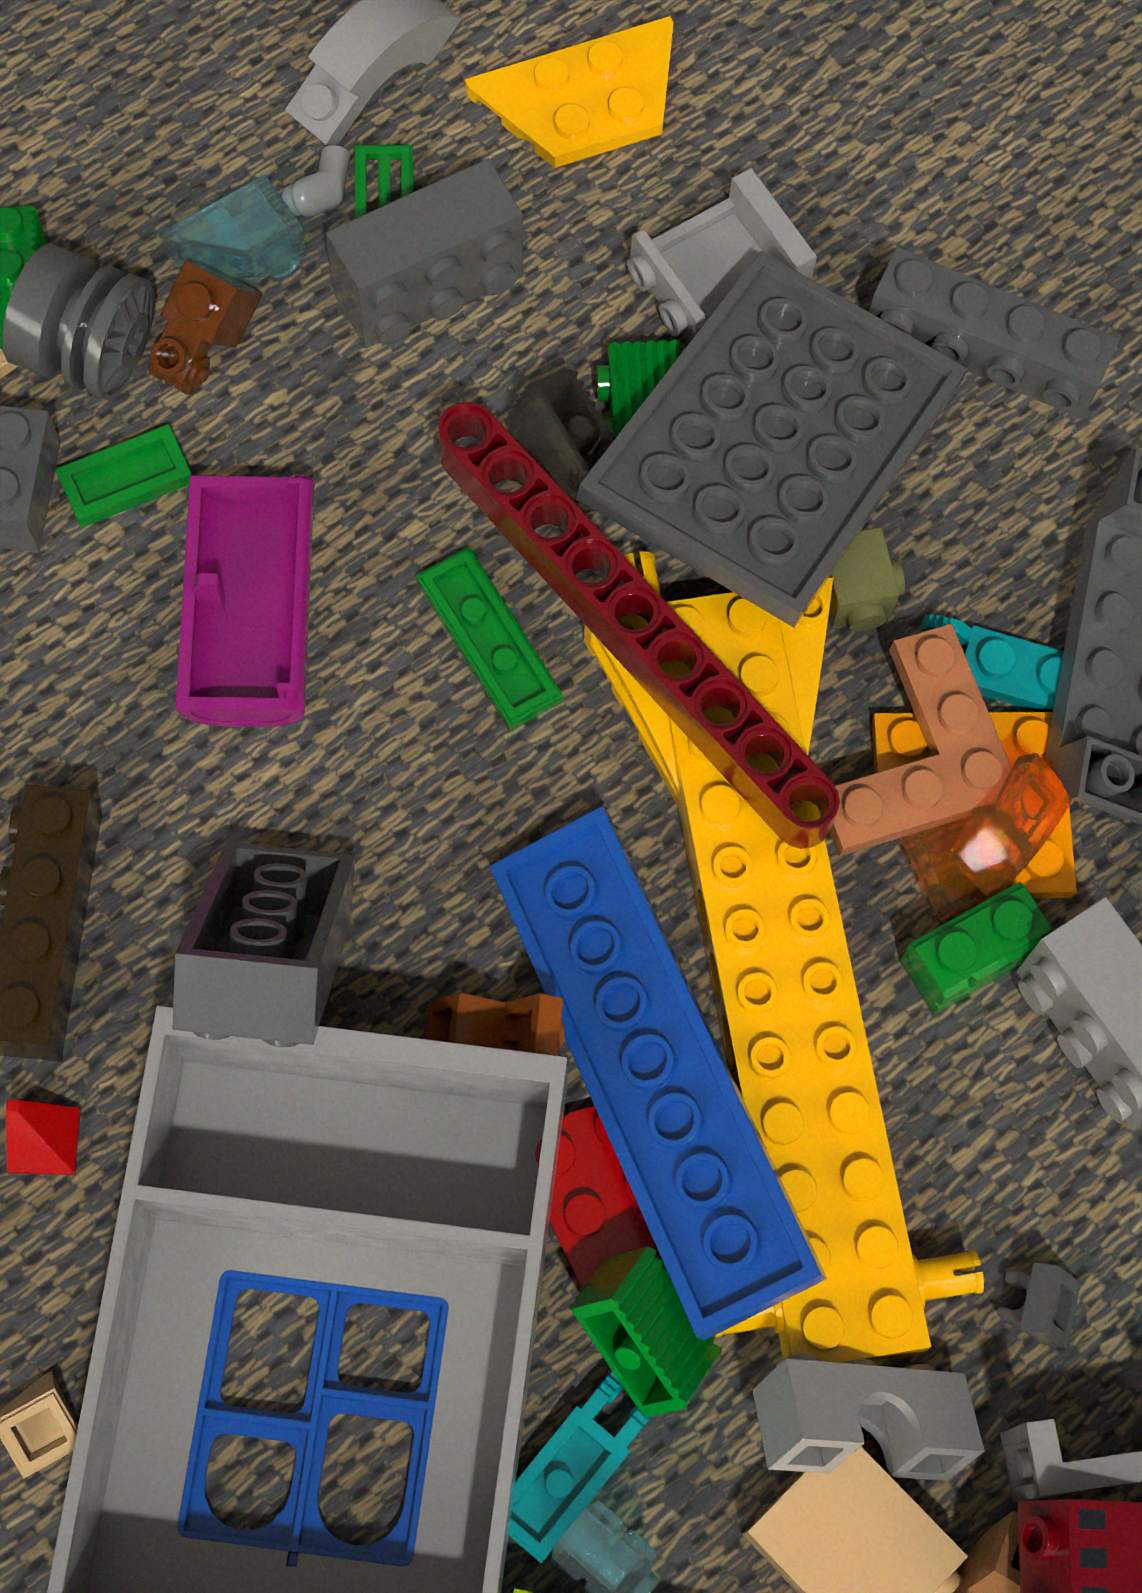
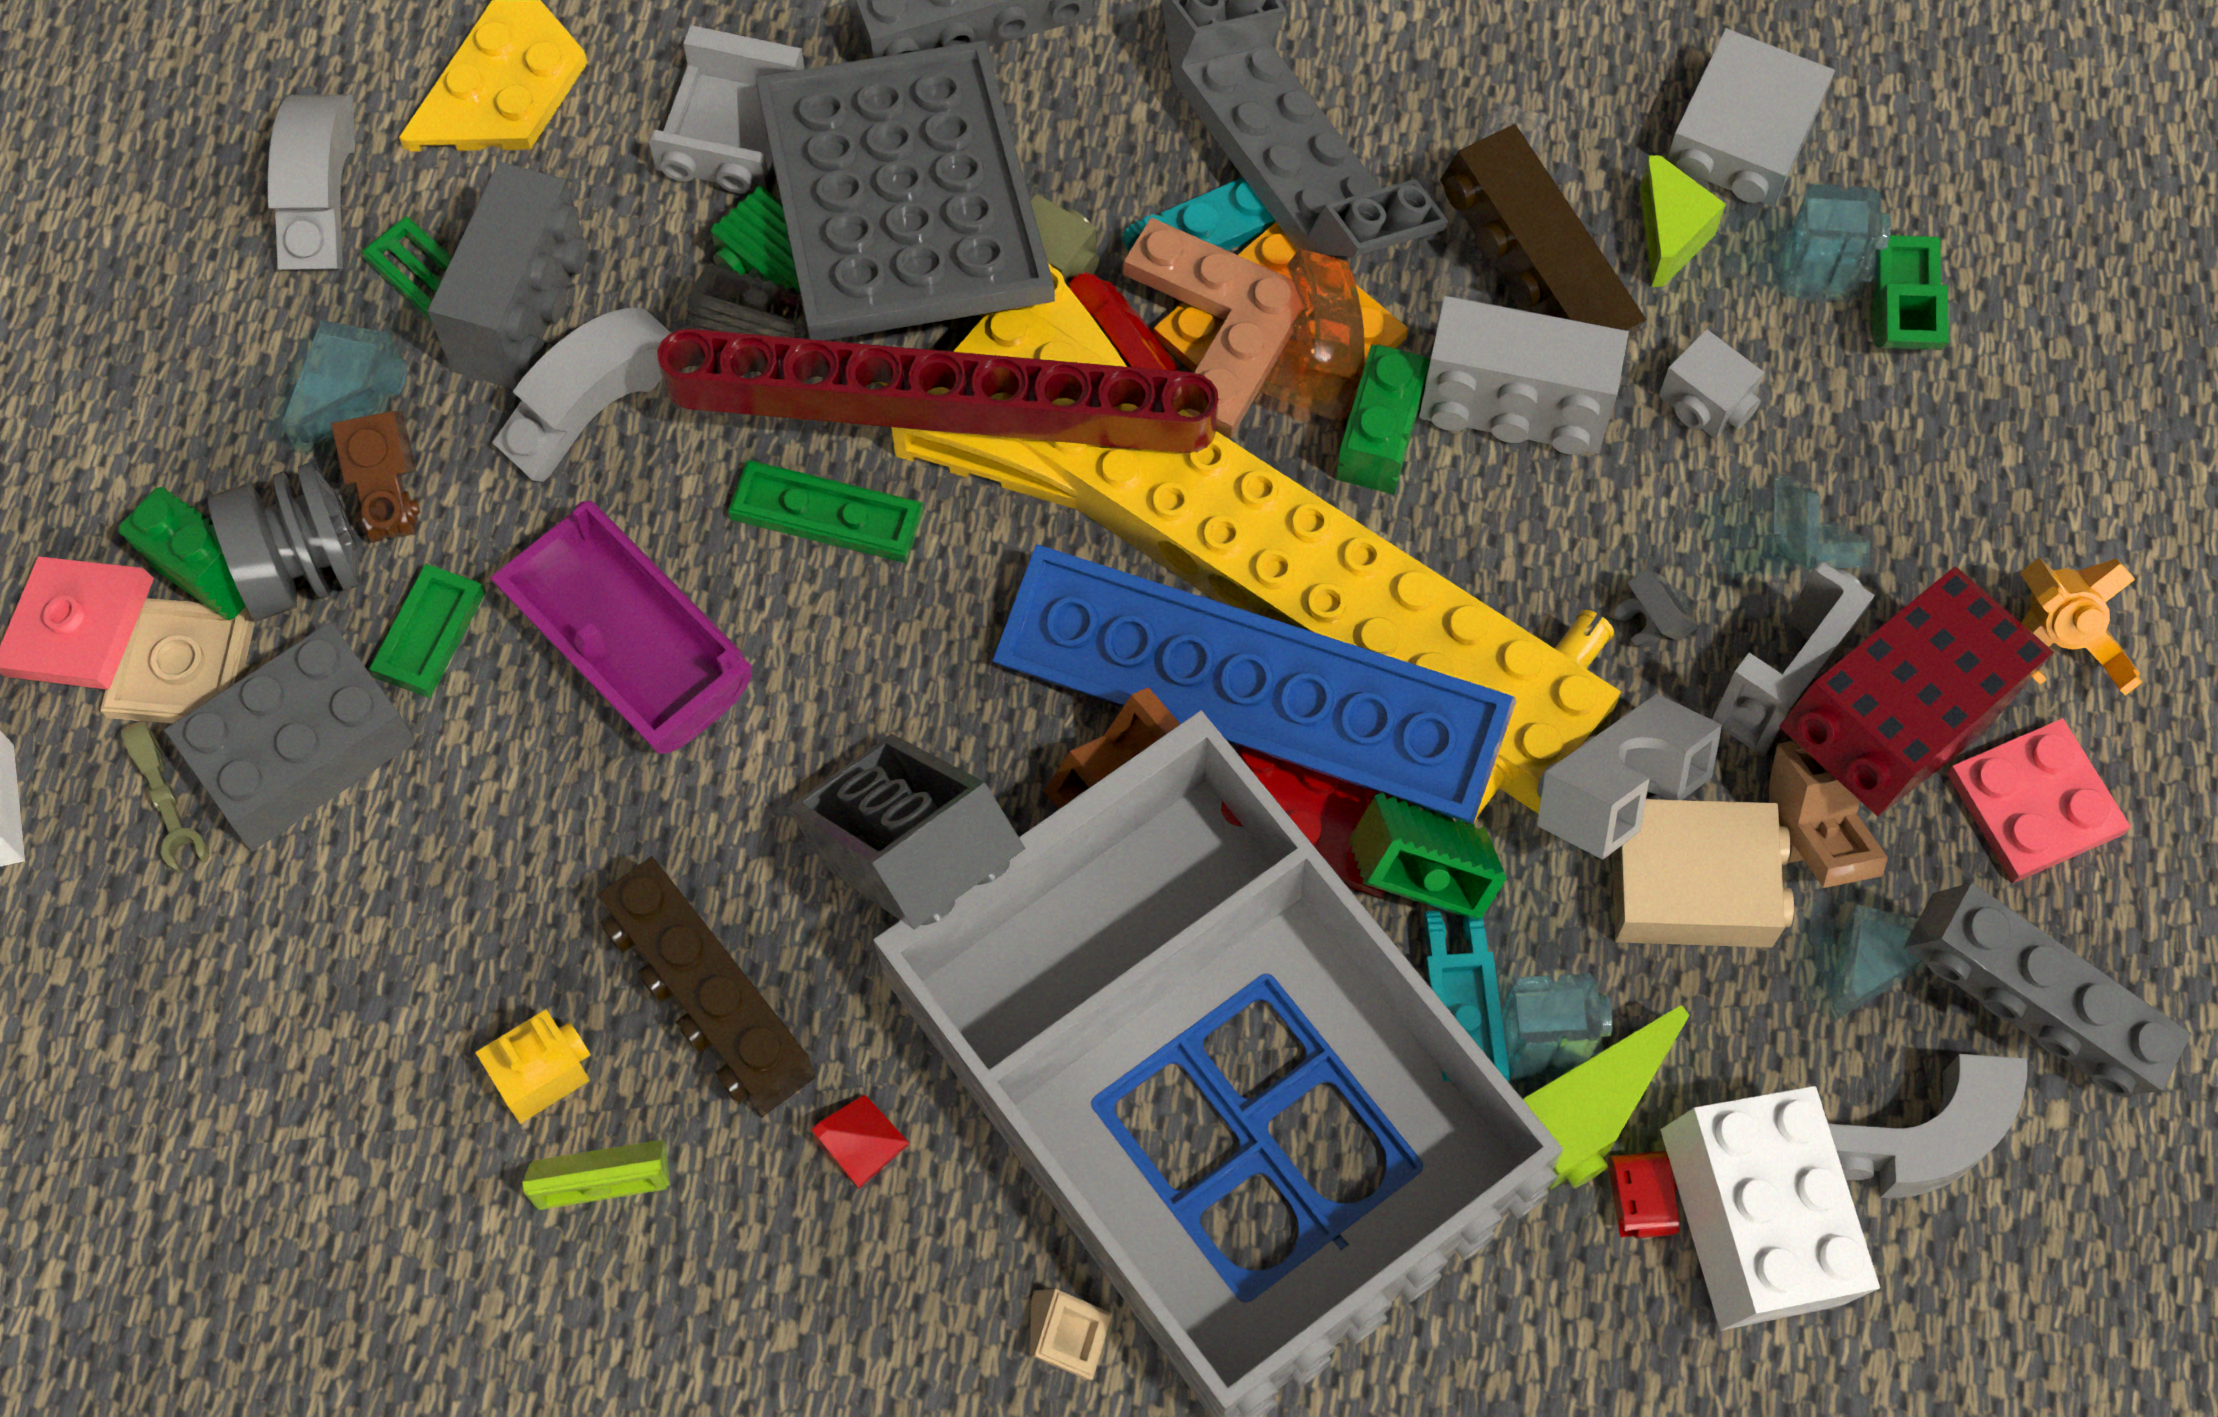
camera: 40 degrees left, 5 degrees down
light grey arm [281,145,350,217] -> none
none -> light grey arch [492,308,671,482]
none -> red hinge [1069,272,1181,371]

